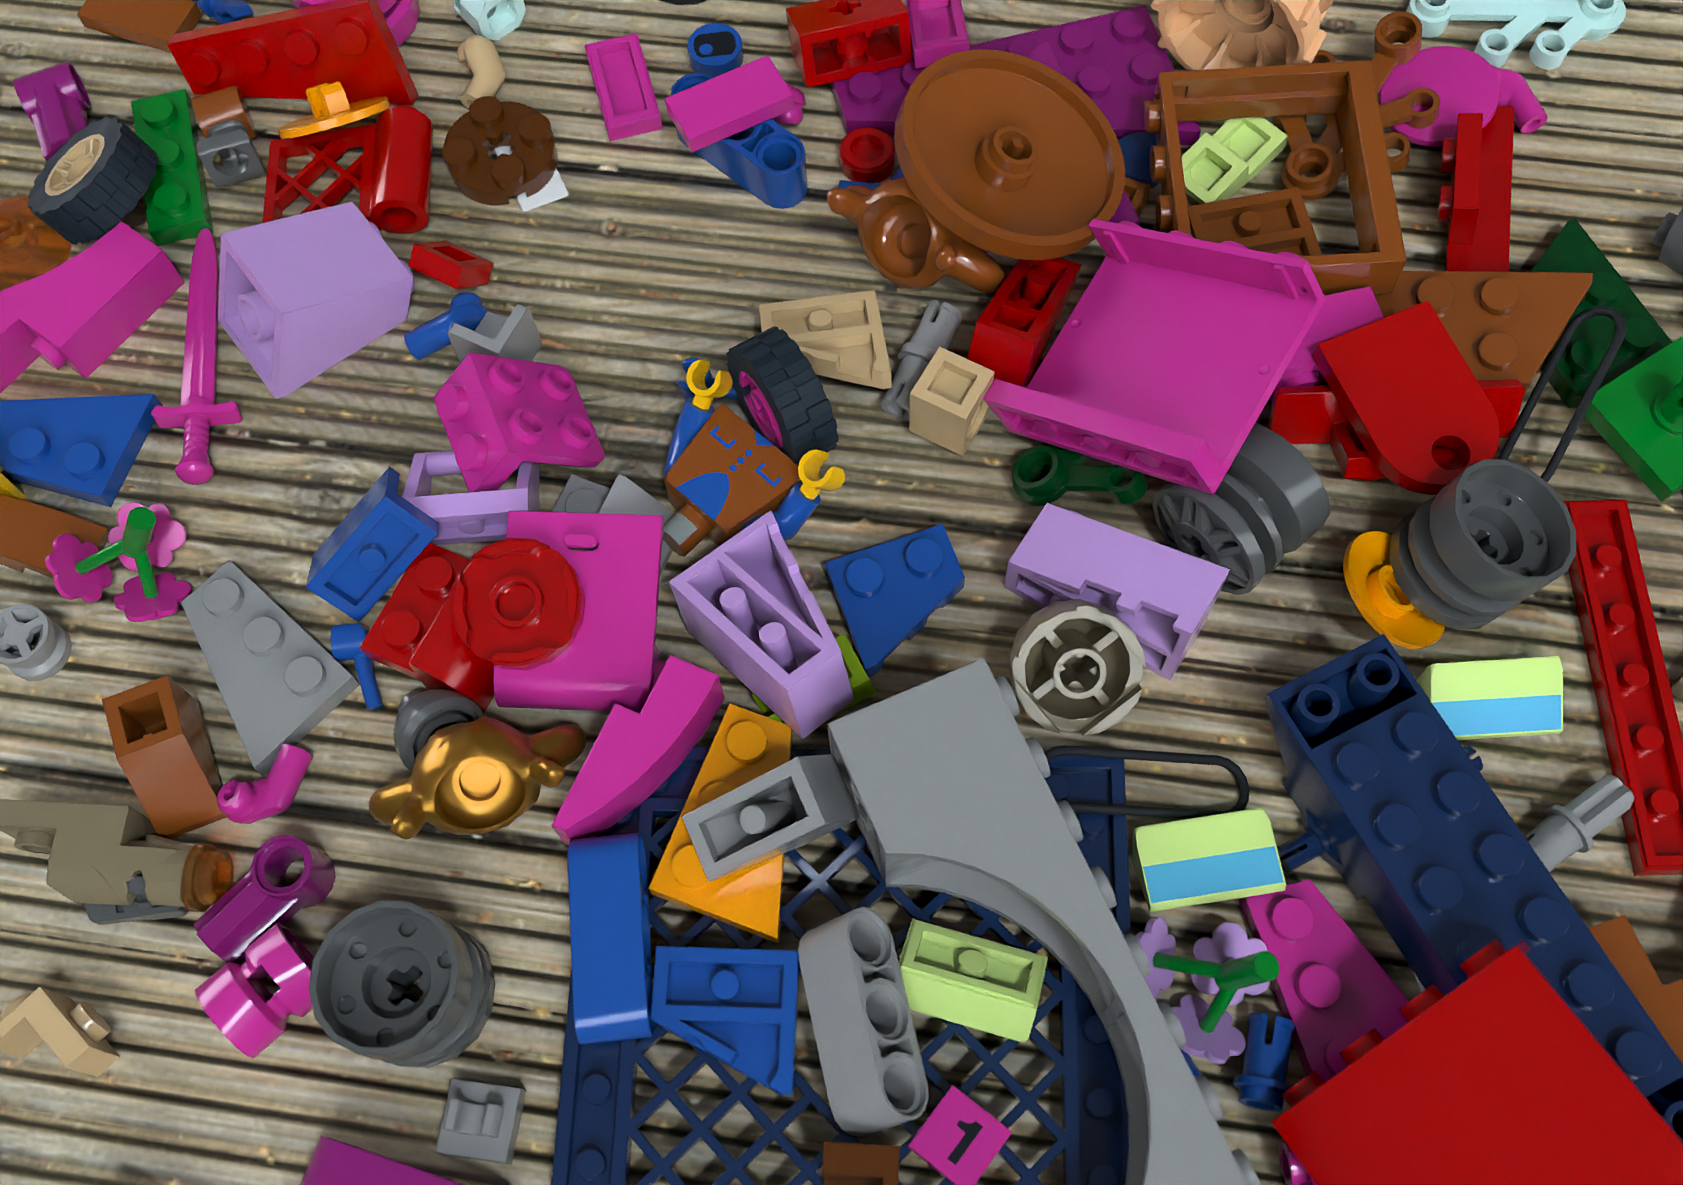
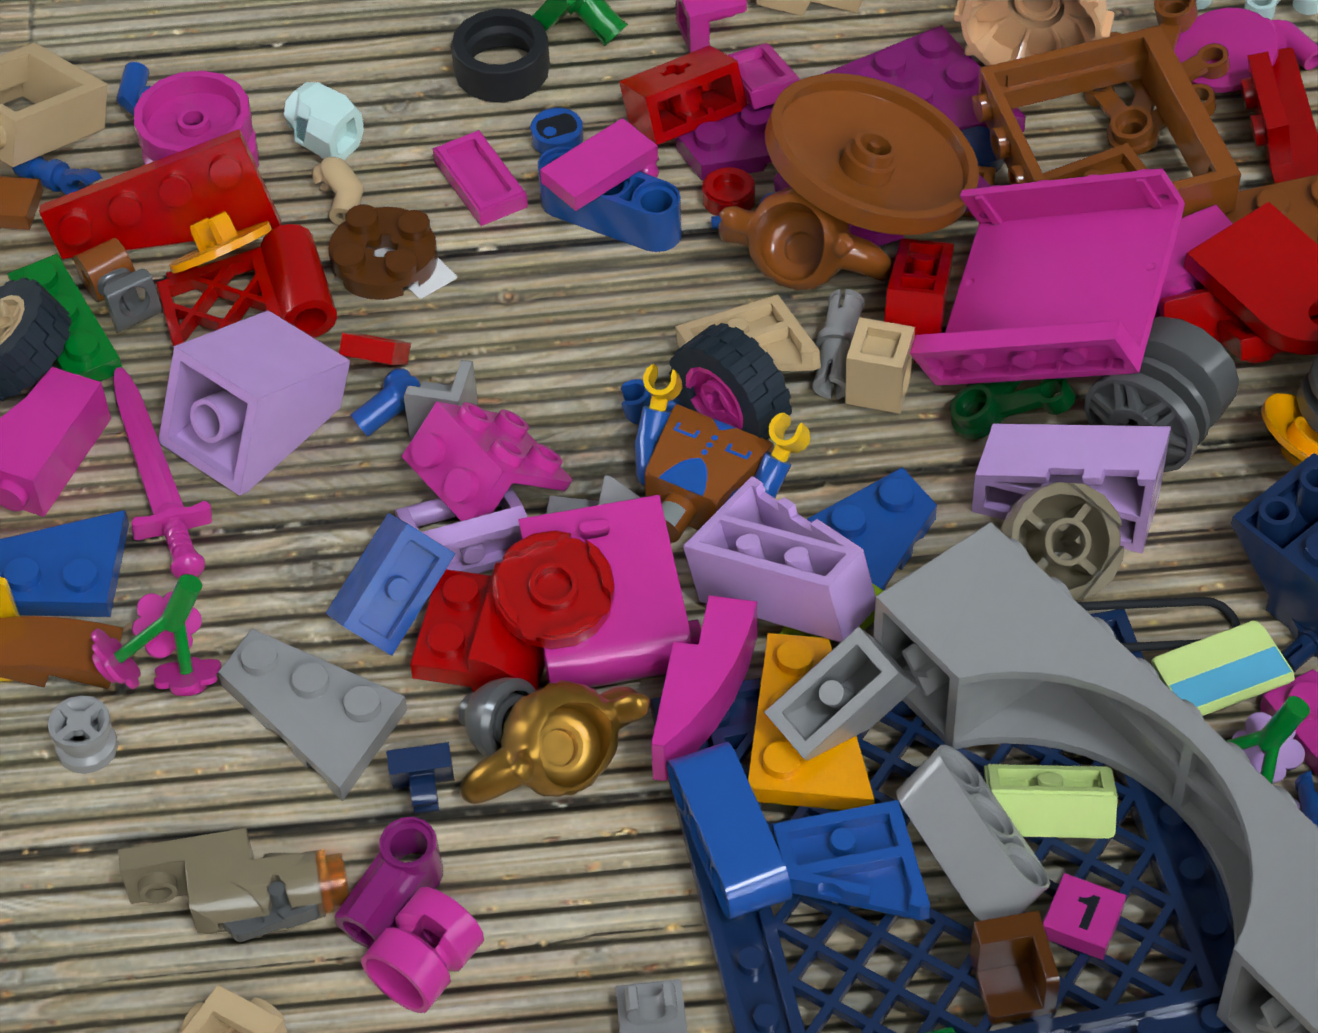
camera: 15 degrees left, 15 degrees down
dark orange slope [102,675,227,839] -> none
dark pink arm [217,744,313,824] -> none
dark grey wheel [308,901,496,1068] -> none
blue hand [330,623,383,711] -> none
yellowish green slope [1182,117,1287,204] -> none
none -> dark blue tile [386,742,455,814]

